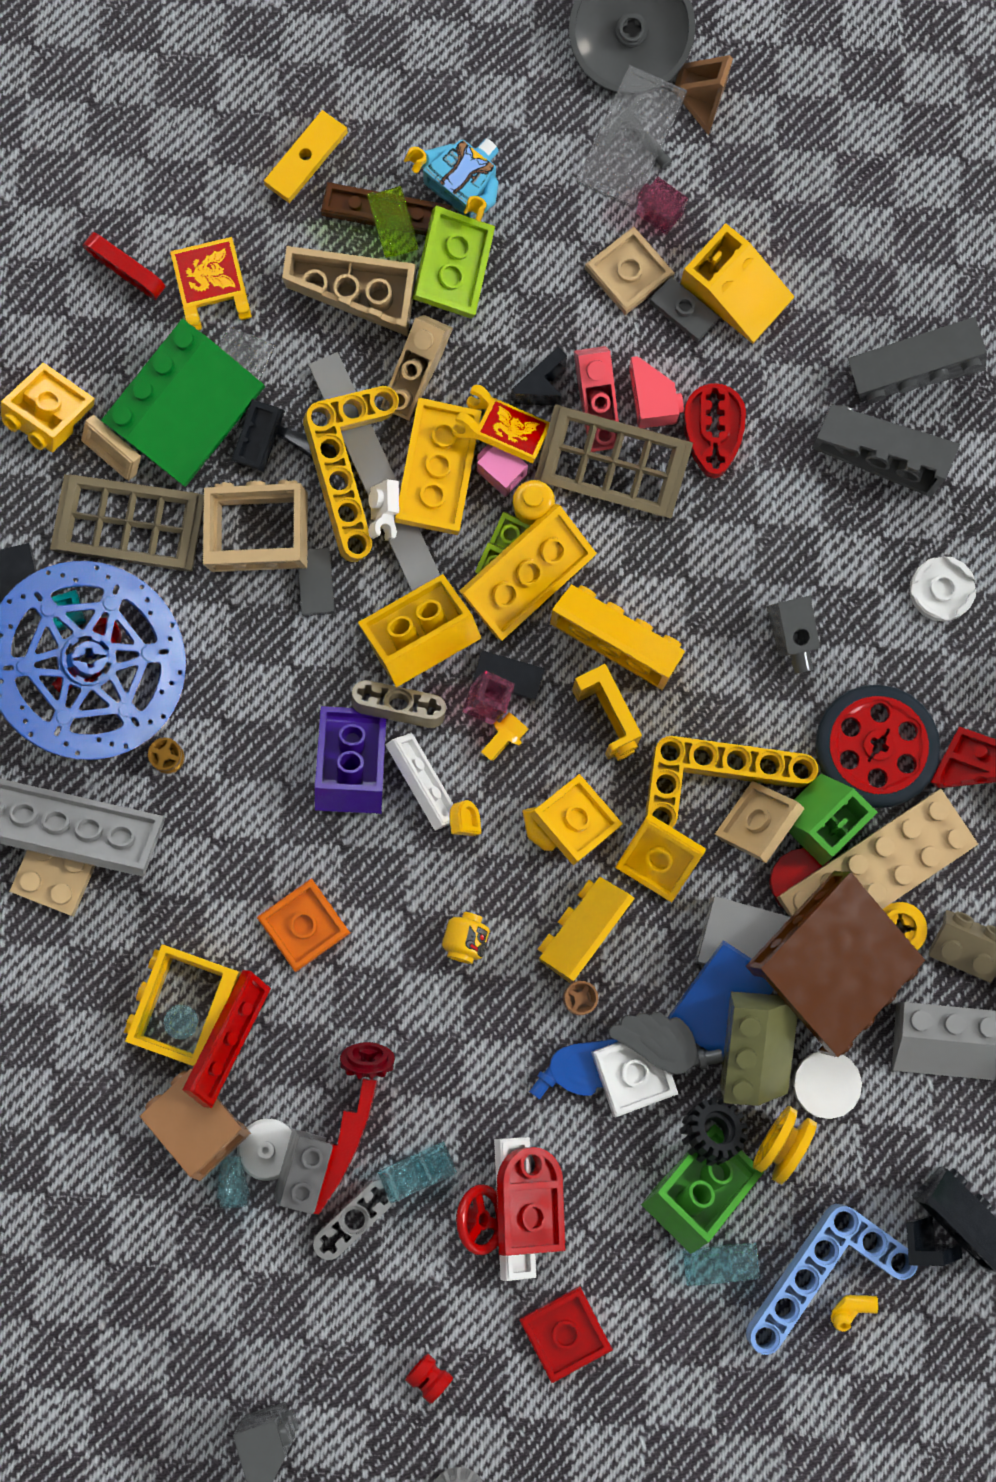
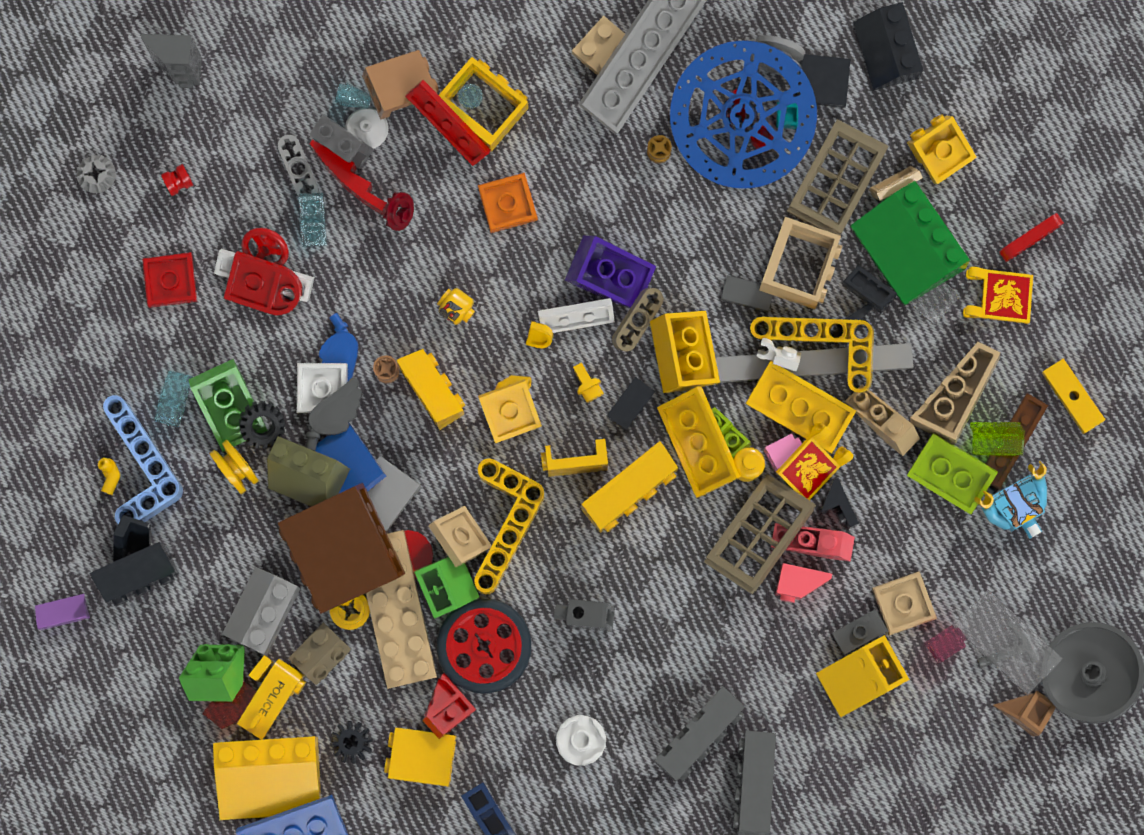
camera: 115 degrees right, 0 degrees up
clear pink brick [462,670,515,725] -> none
yellow tile [615,813,706,903] -> none
red piece [683,383,746,478] -> none
white tile [793,1051,862,1119] -> none

